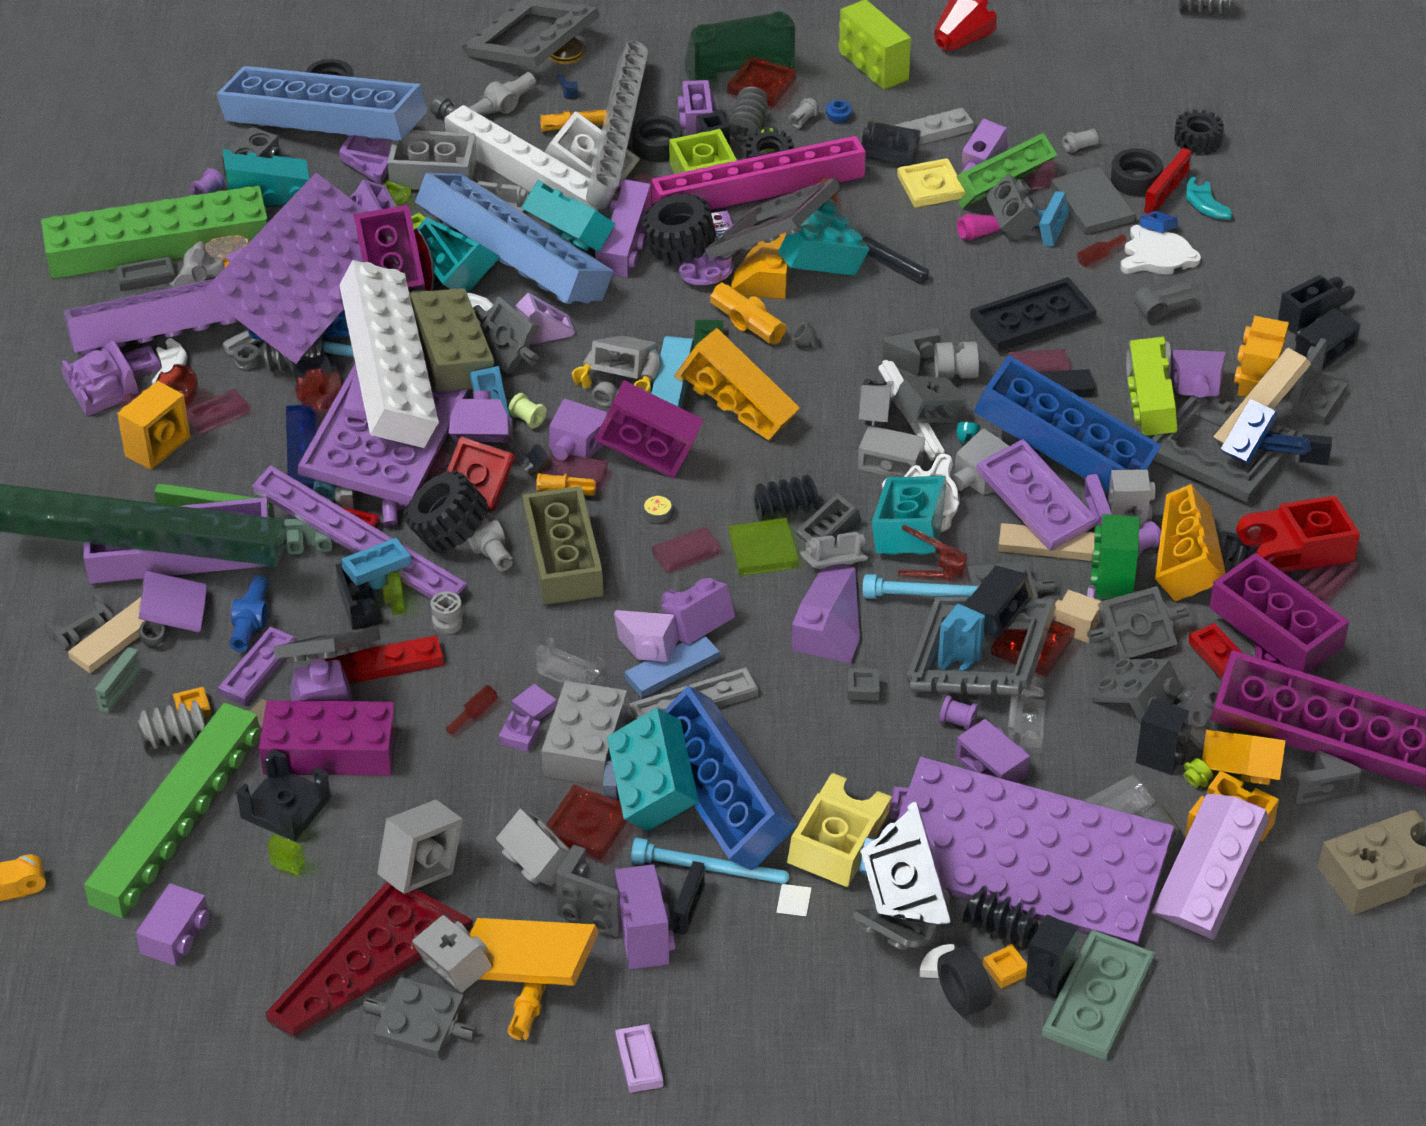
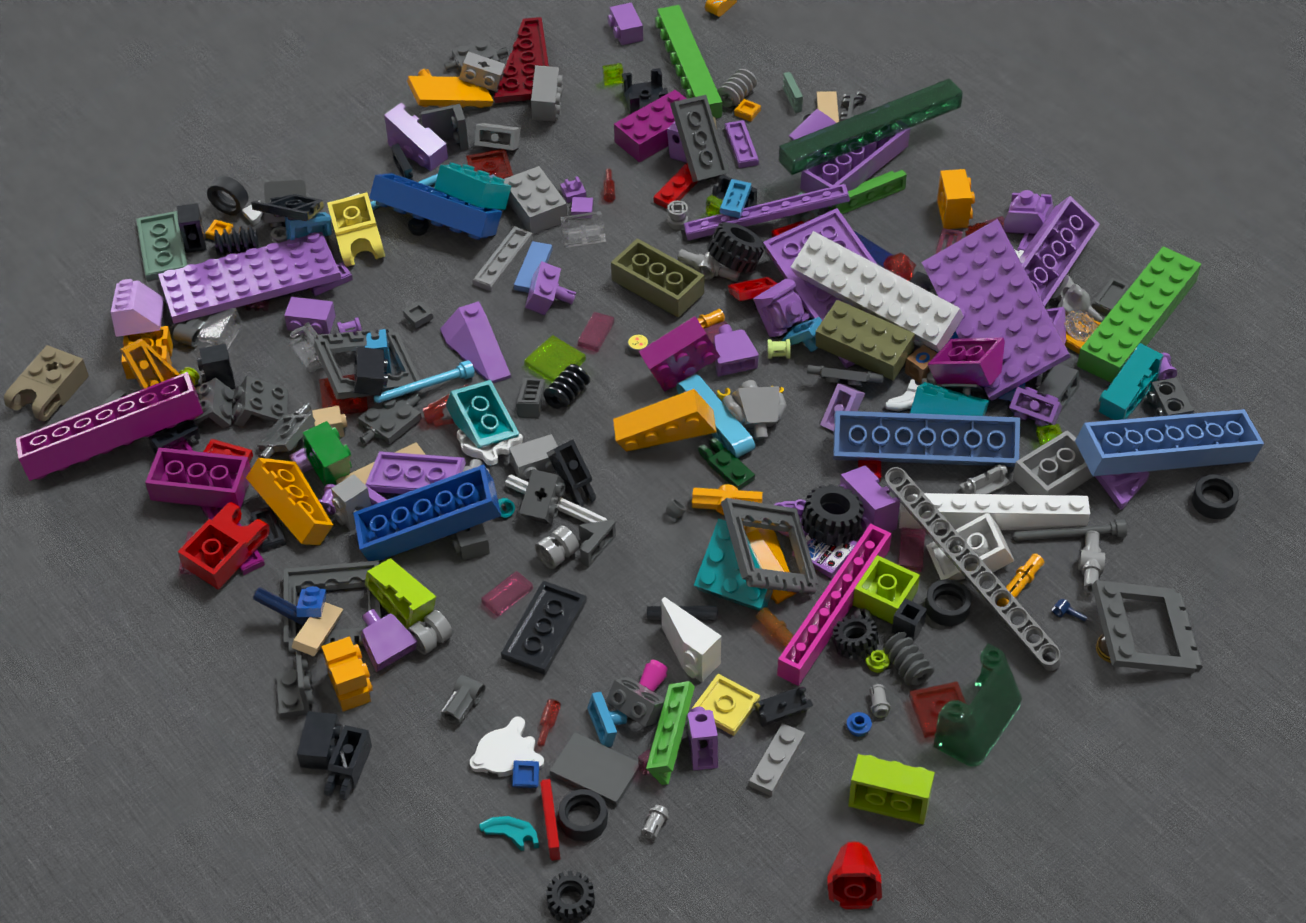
camera: 140 degrees right, 5 degrees up
blue pin [230,576,269,652] -> none
black plate [520,444,552,477] -> none
teal wedge [521,180,616,252] -> none
lavender slope [614,610,679,662] -> none
lavender tile [615,1024,664,1093] -> none
medium lavender brick [678,80,717,136] -> none
light grey hinge [800,532,868,569] -> none
black tile [1039,369,1094,397] -> none
black tile [1299,434,1333,465] -> none
none -> white slope [661,597,721,682]

